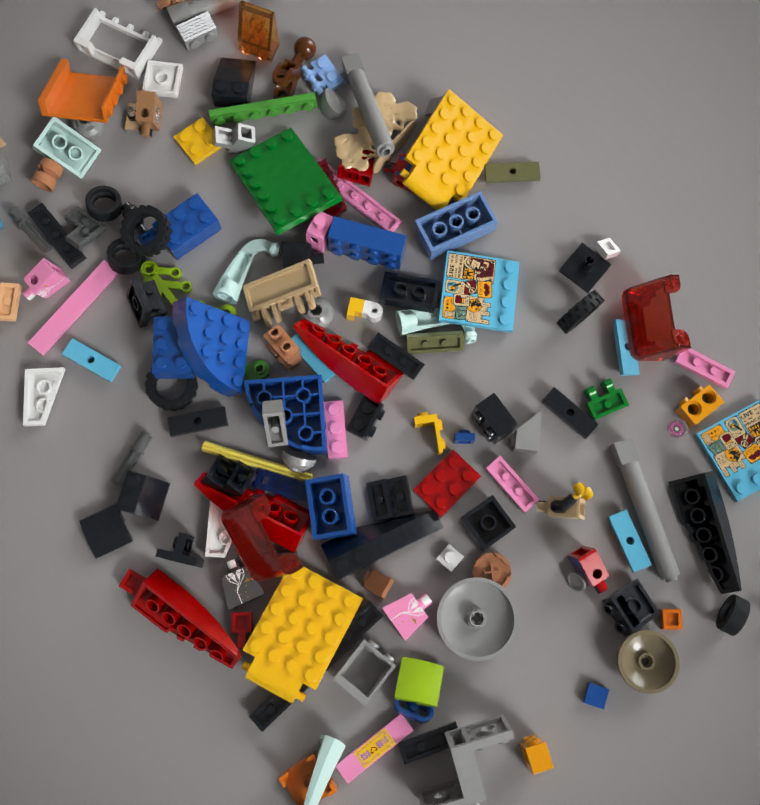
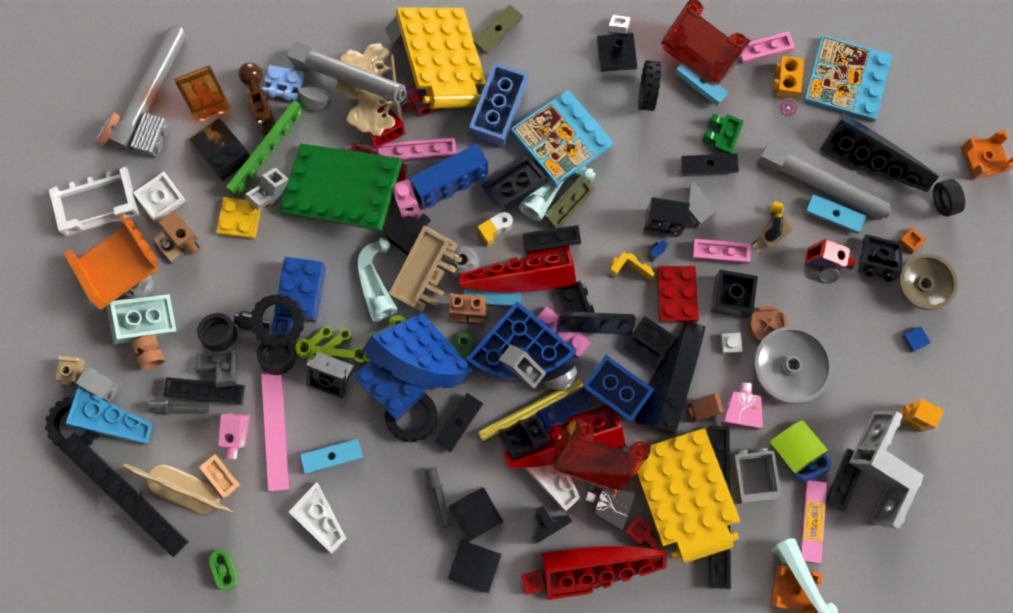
camera: 45 degrees left, 0 degrees up
none -> black plate [556,311,636,335]

